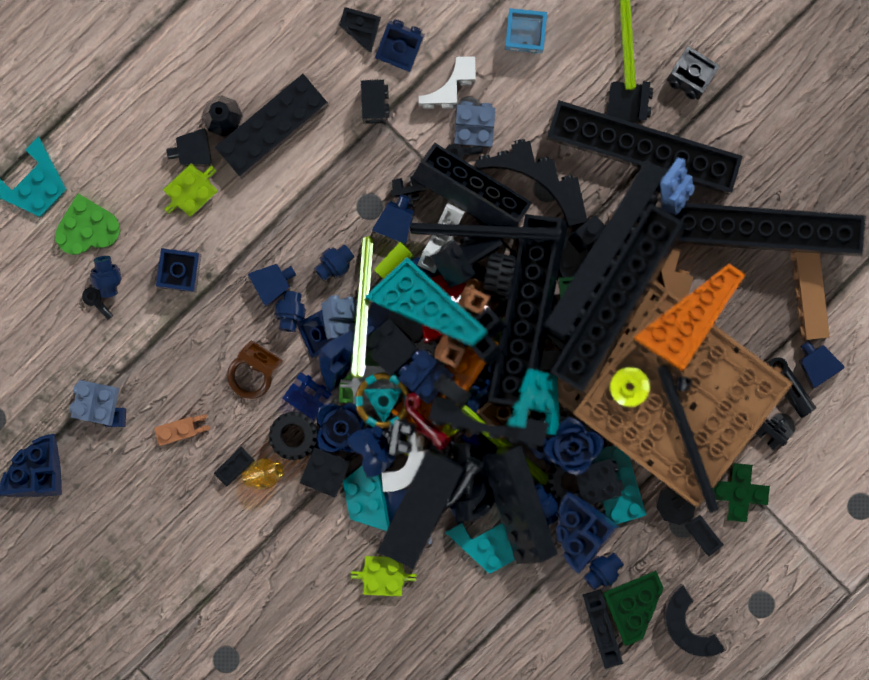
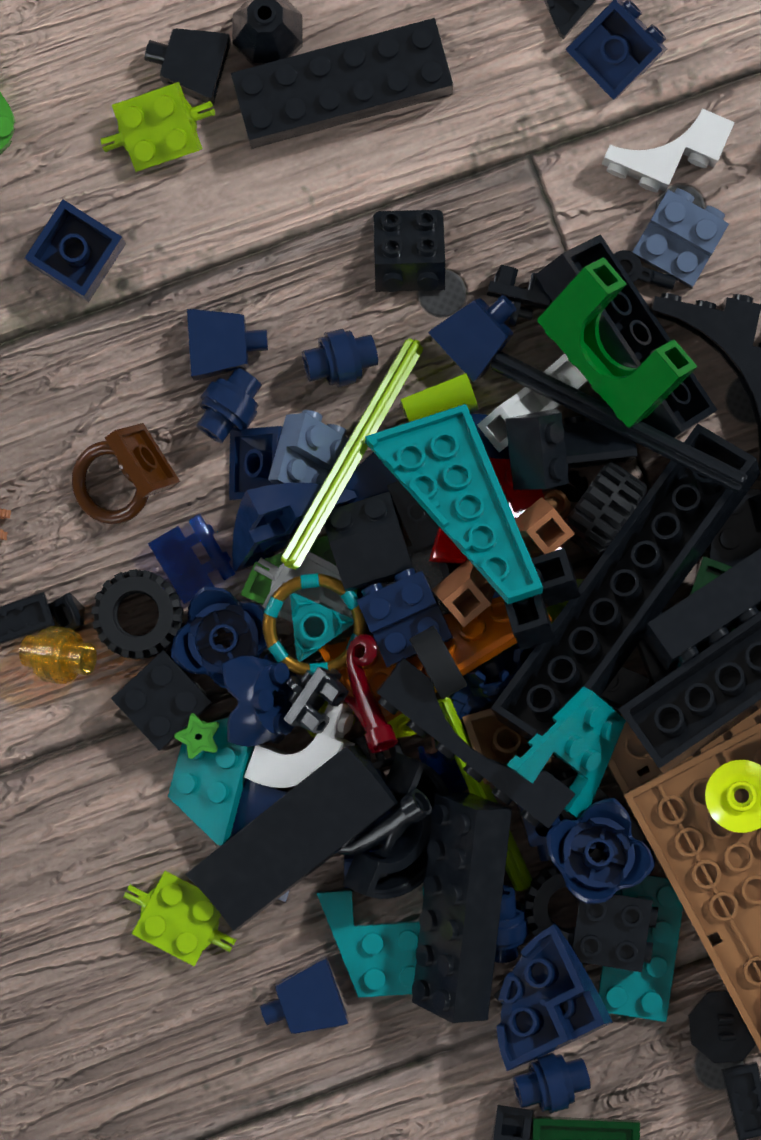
camera: 25 degrees right, 0 degrees up
black piece [361,79,390,124] -> none
none -> black slope [49,593,85,636]
none -> bright green plate [174,713,219,759]
none -> dark blue torso [260,956,349,1034]
none -> black bracket [373,210,445,292]
none -> green arch [537,257,698,428]

